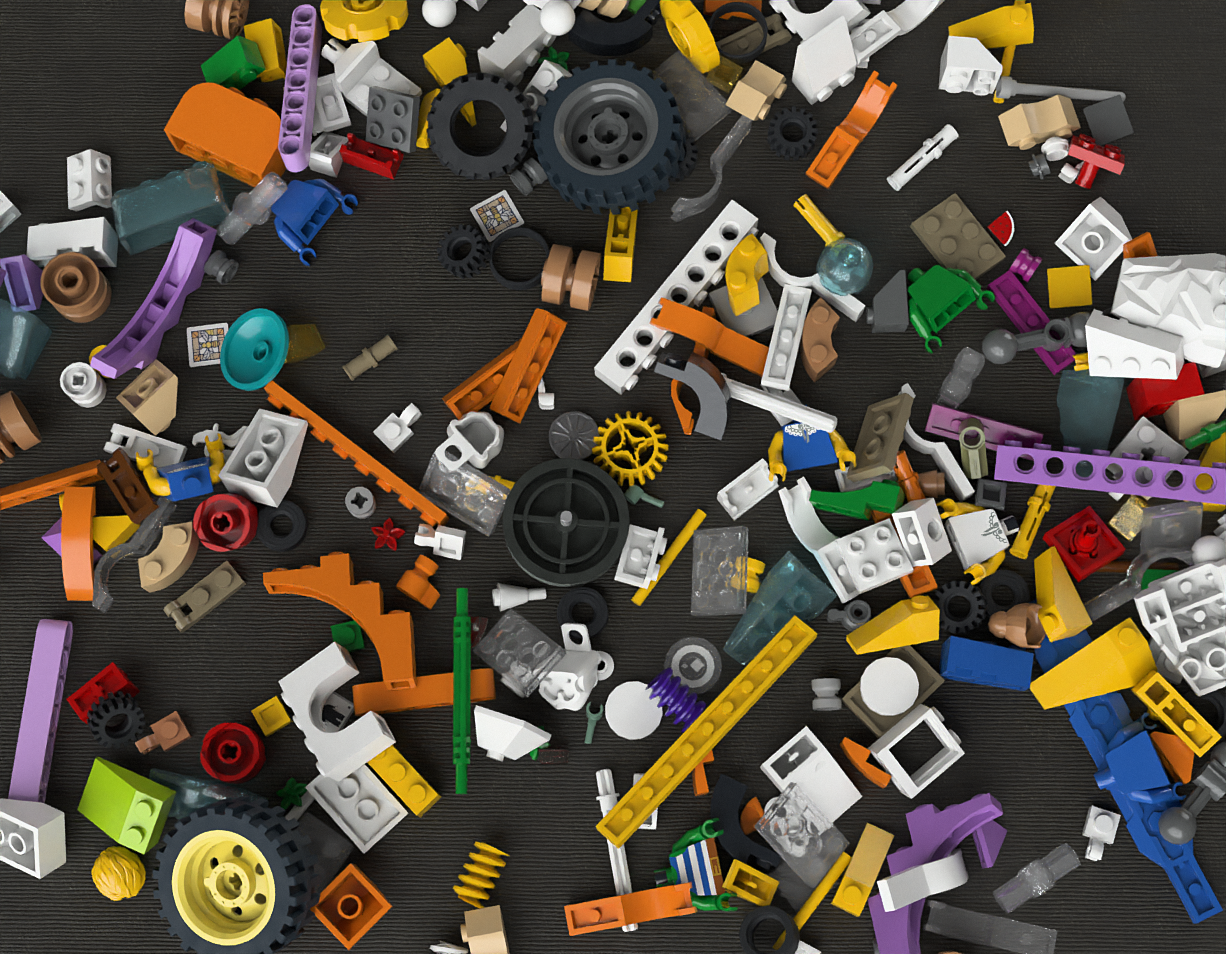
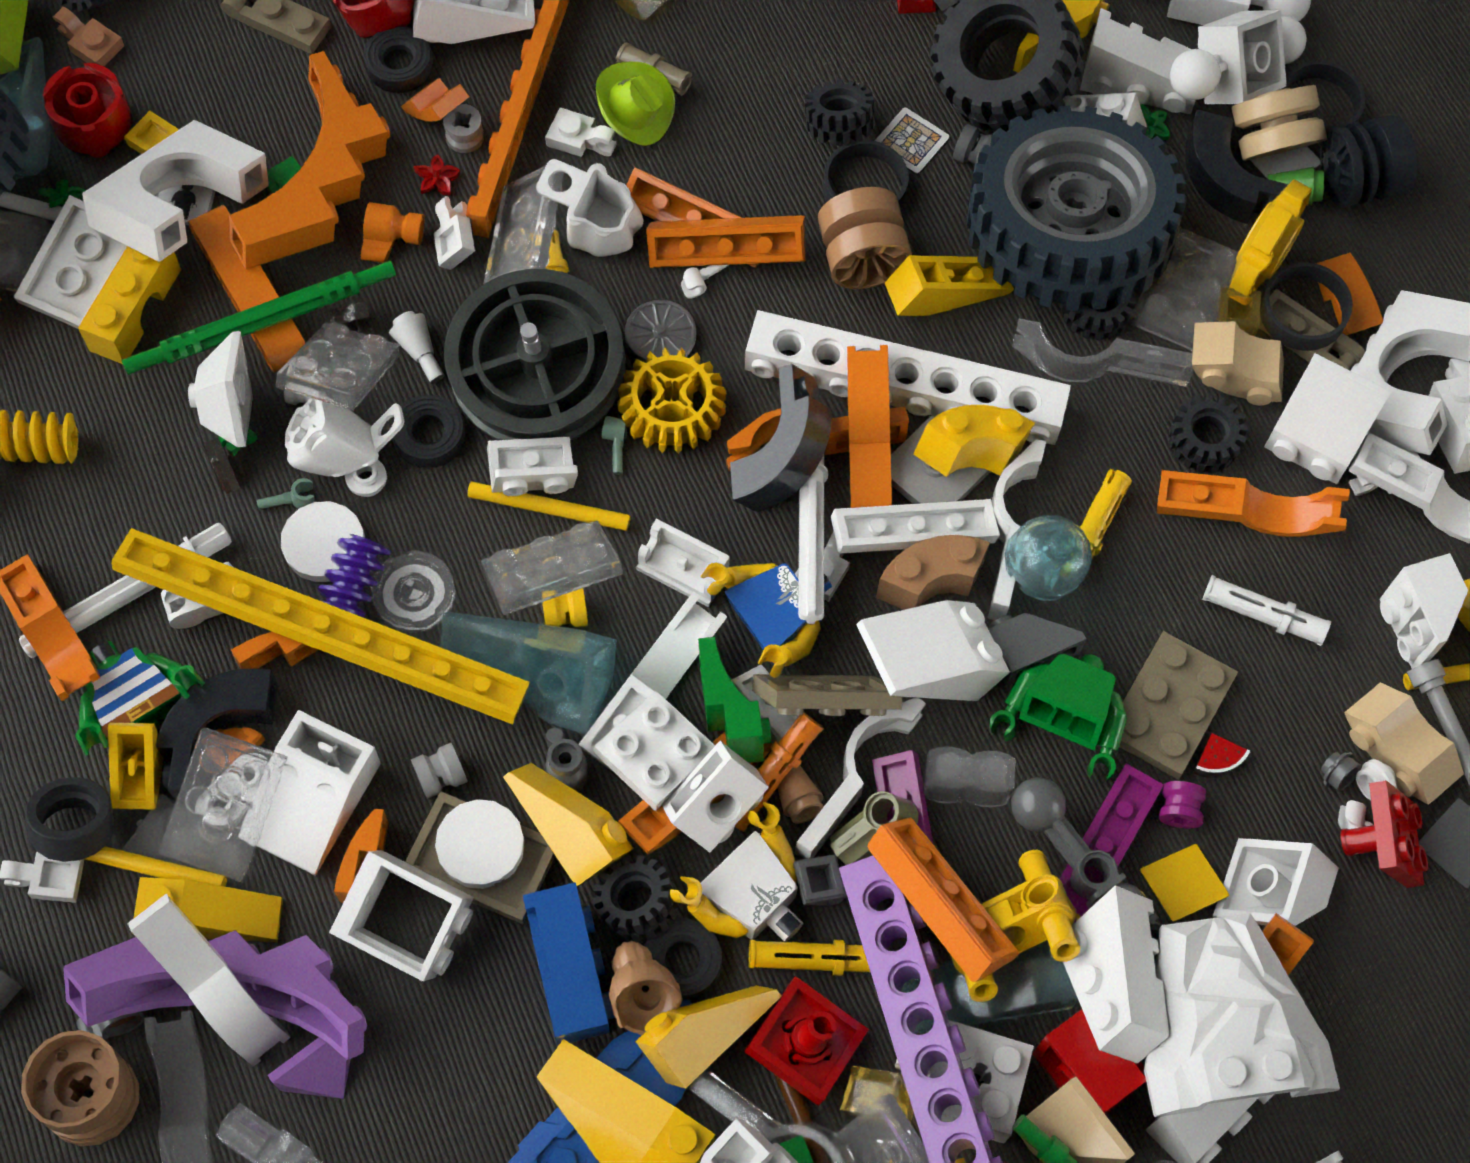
camera: 60 degrees right, 10 degrees down
none -> orange slope [401,78,470,122]
none -> lime hat [596,62,675,146]
none -> white slope [856,600,1010,701]
none -> orange slope [867,817,1020,982]
none -> yellow piece [951,850,1081,1002]

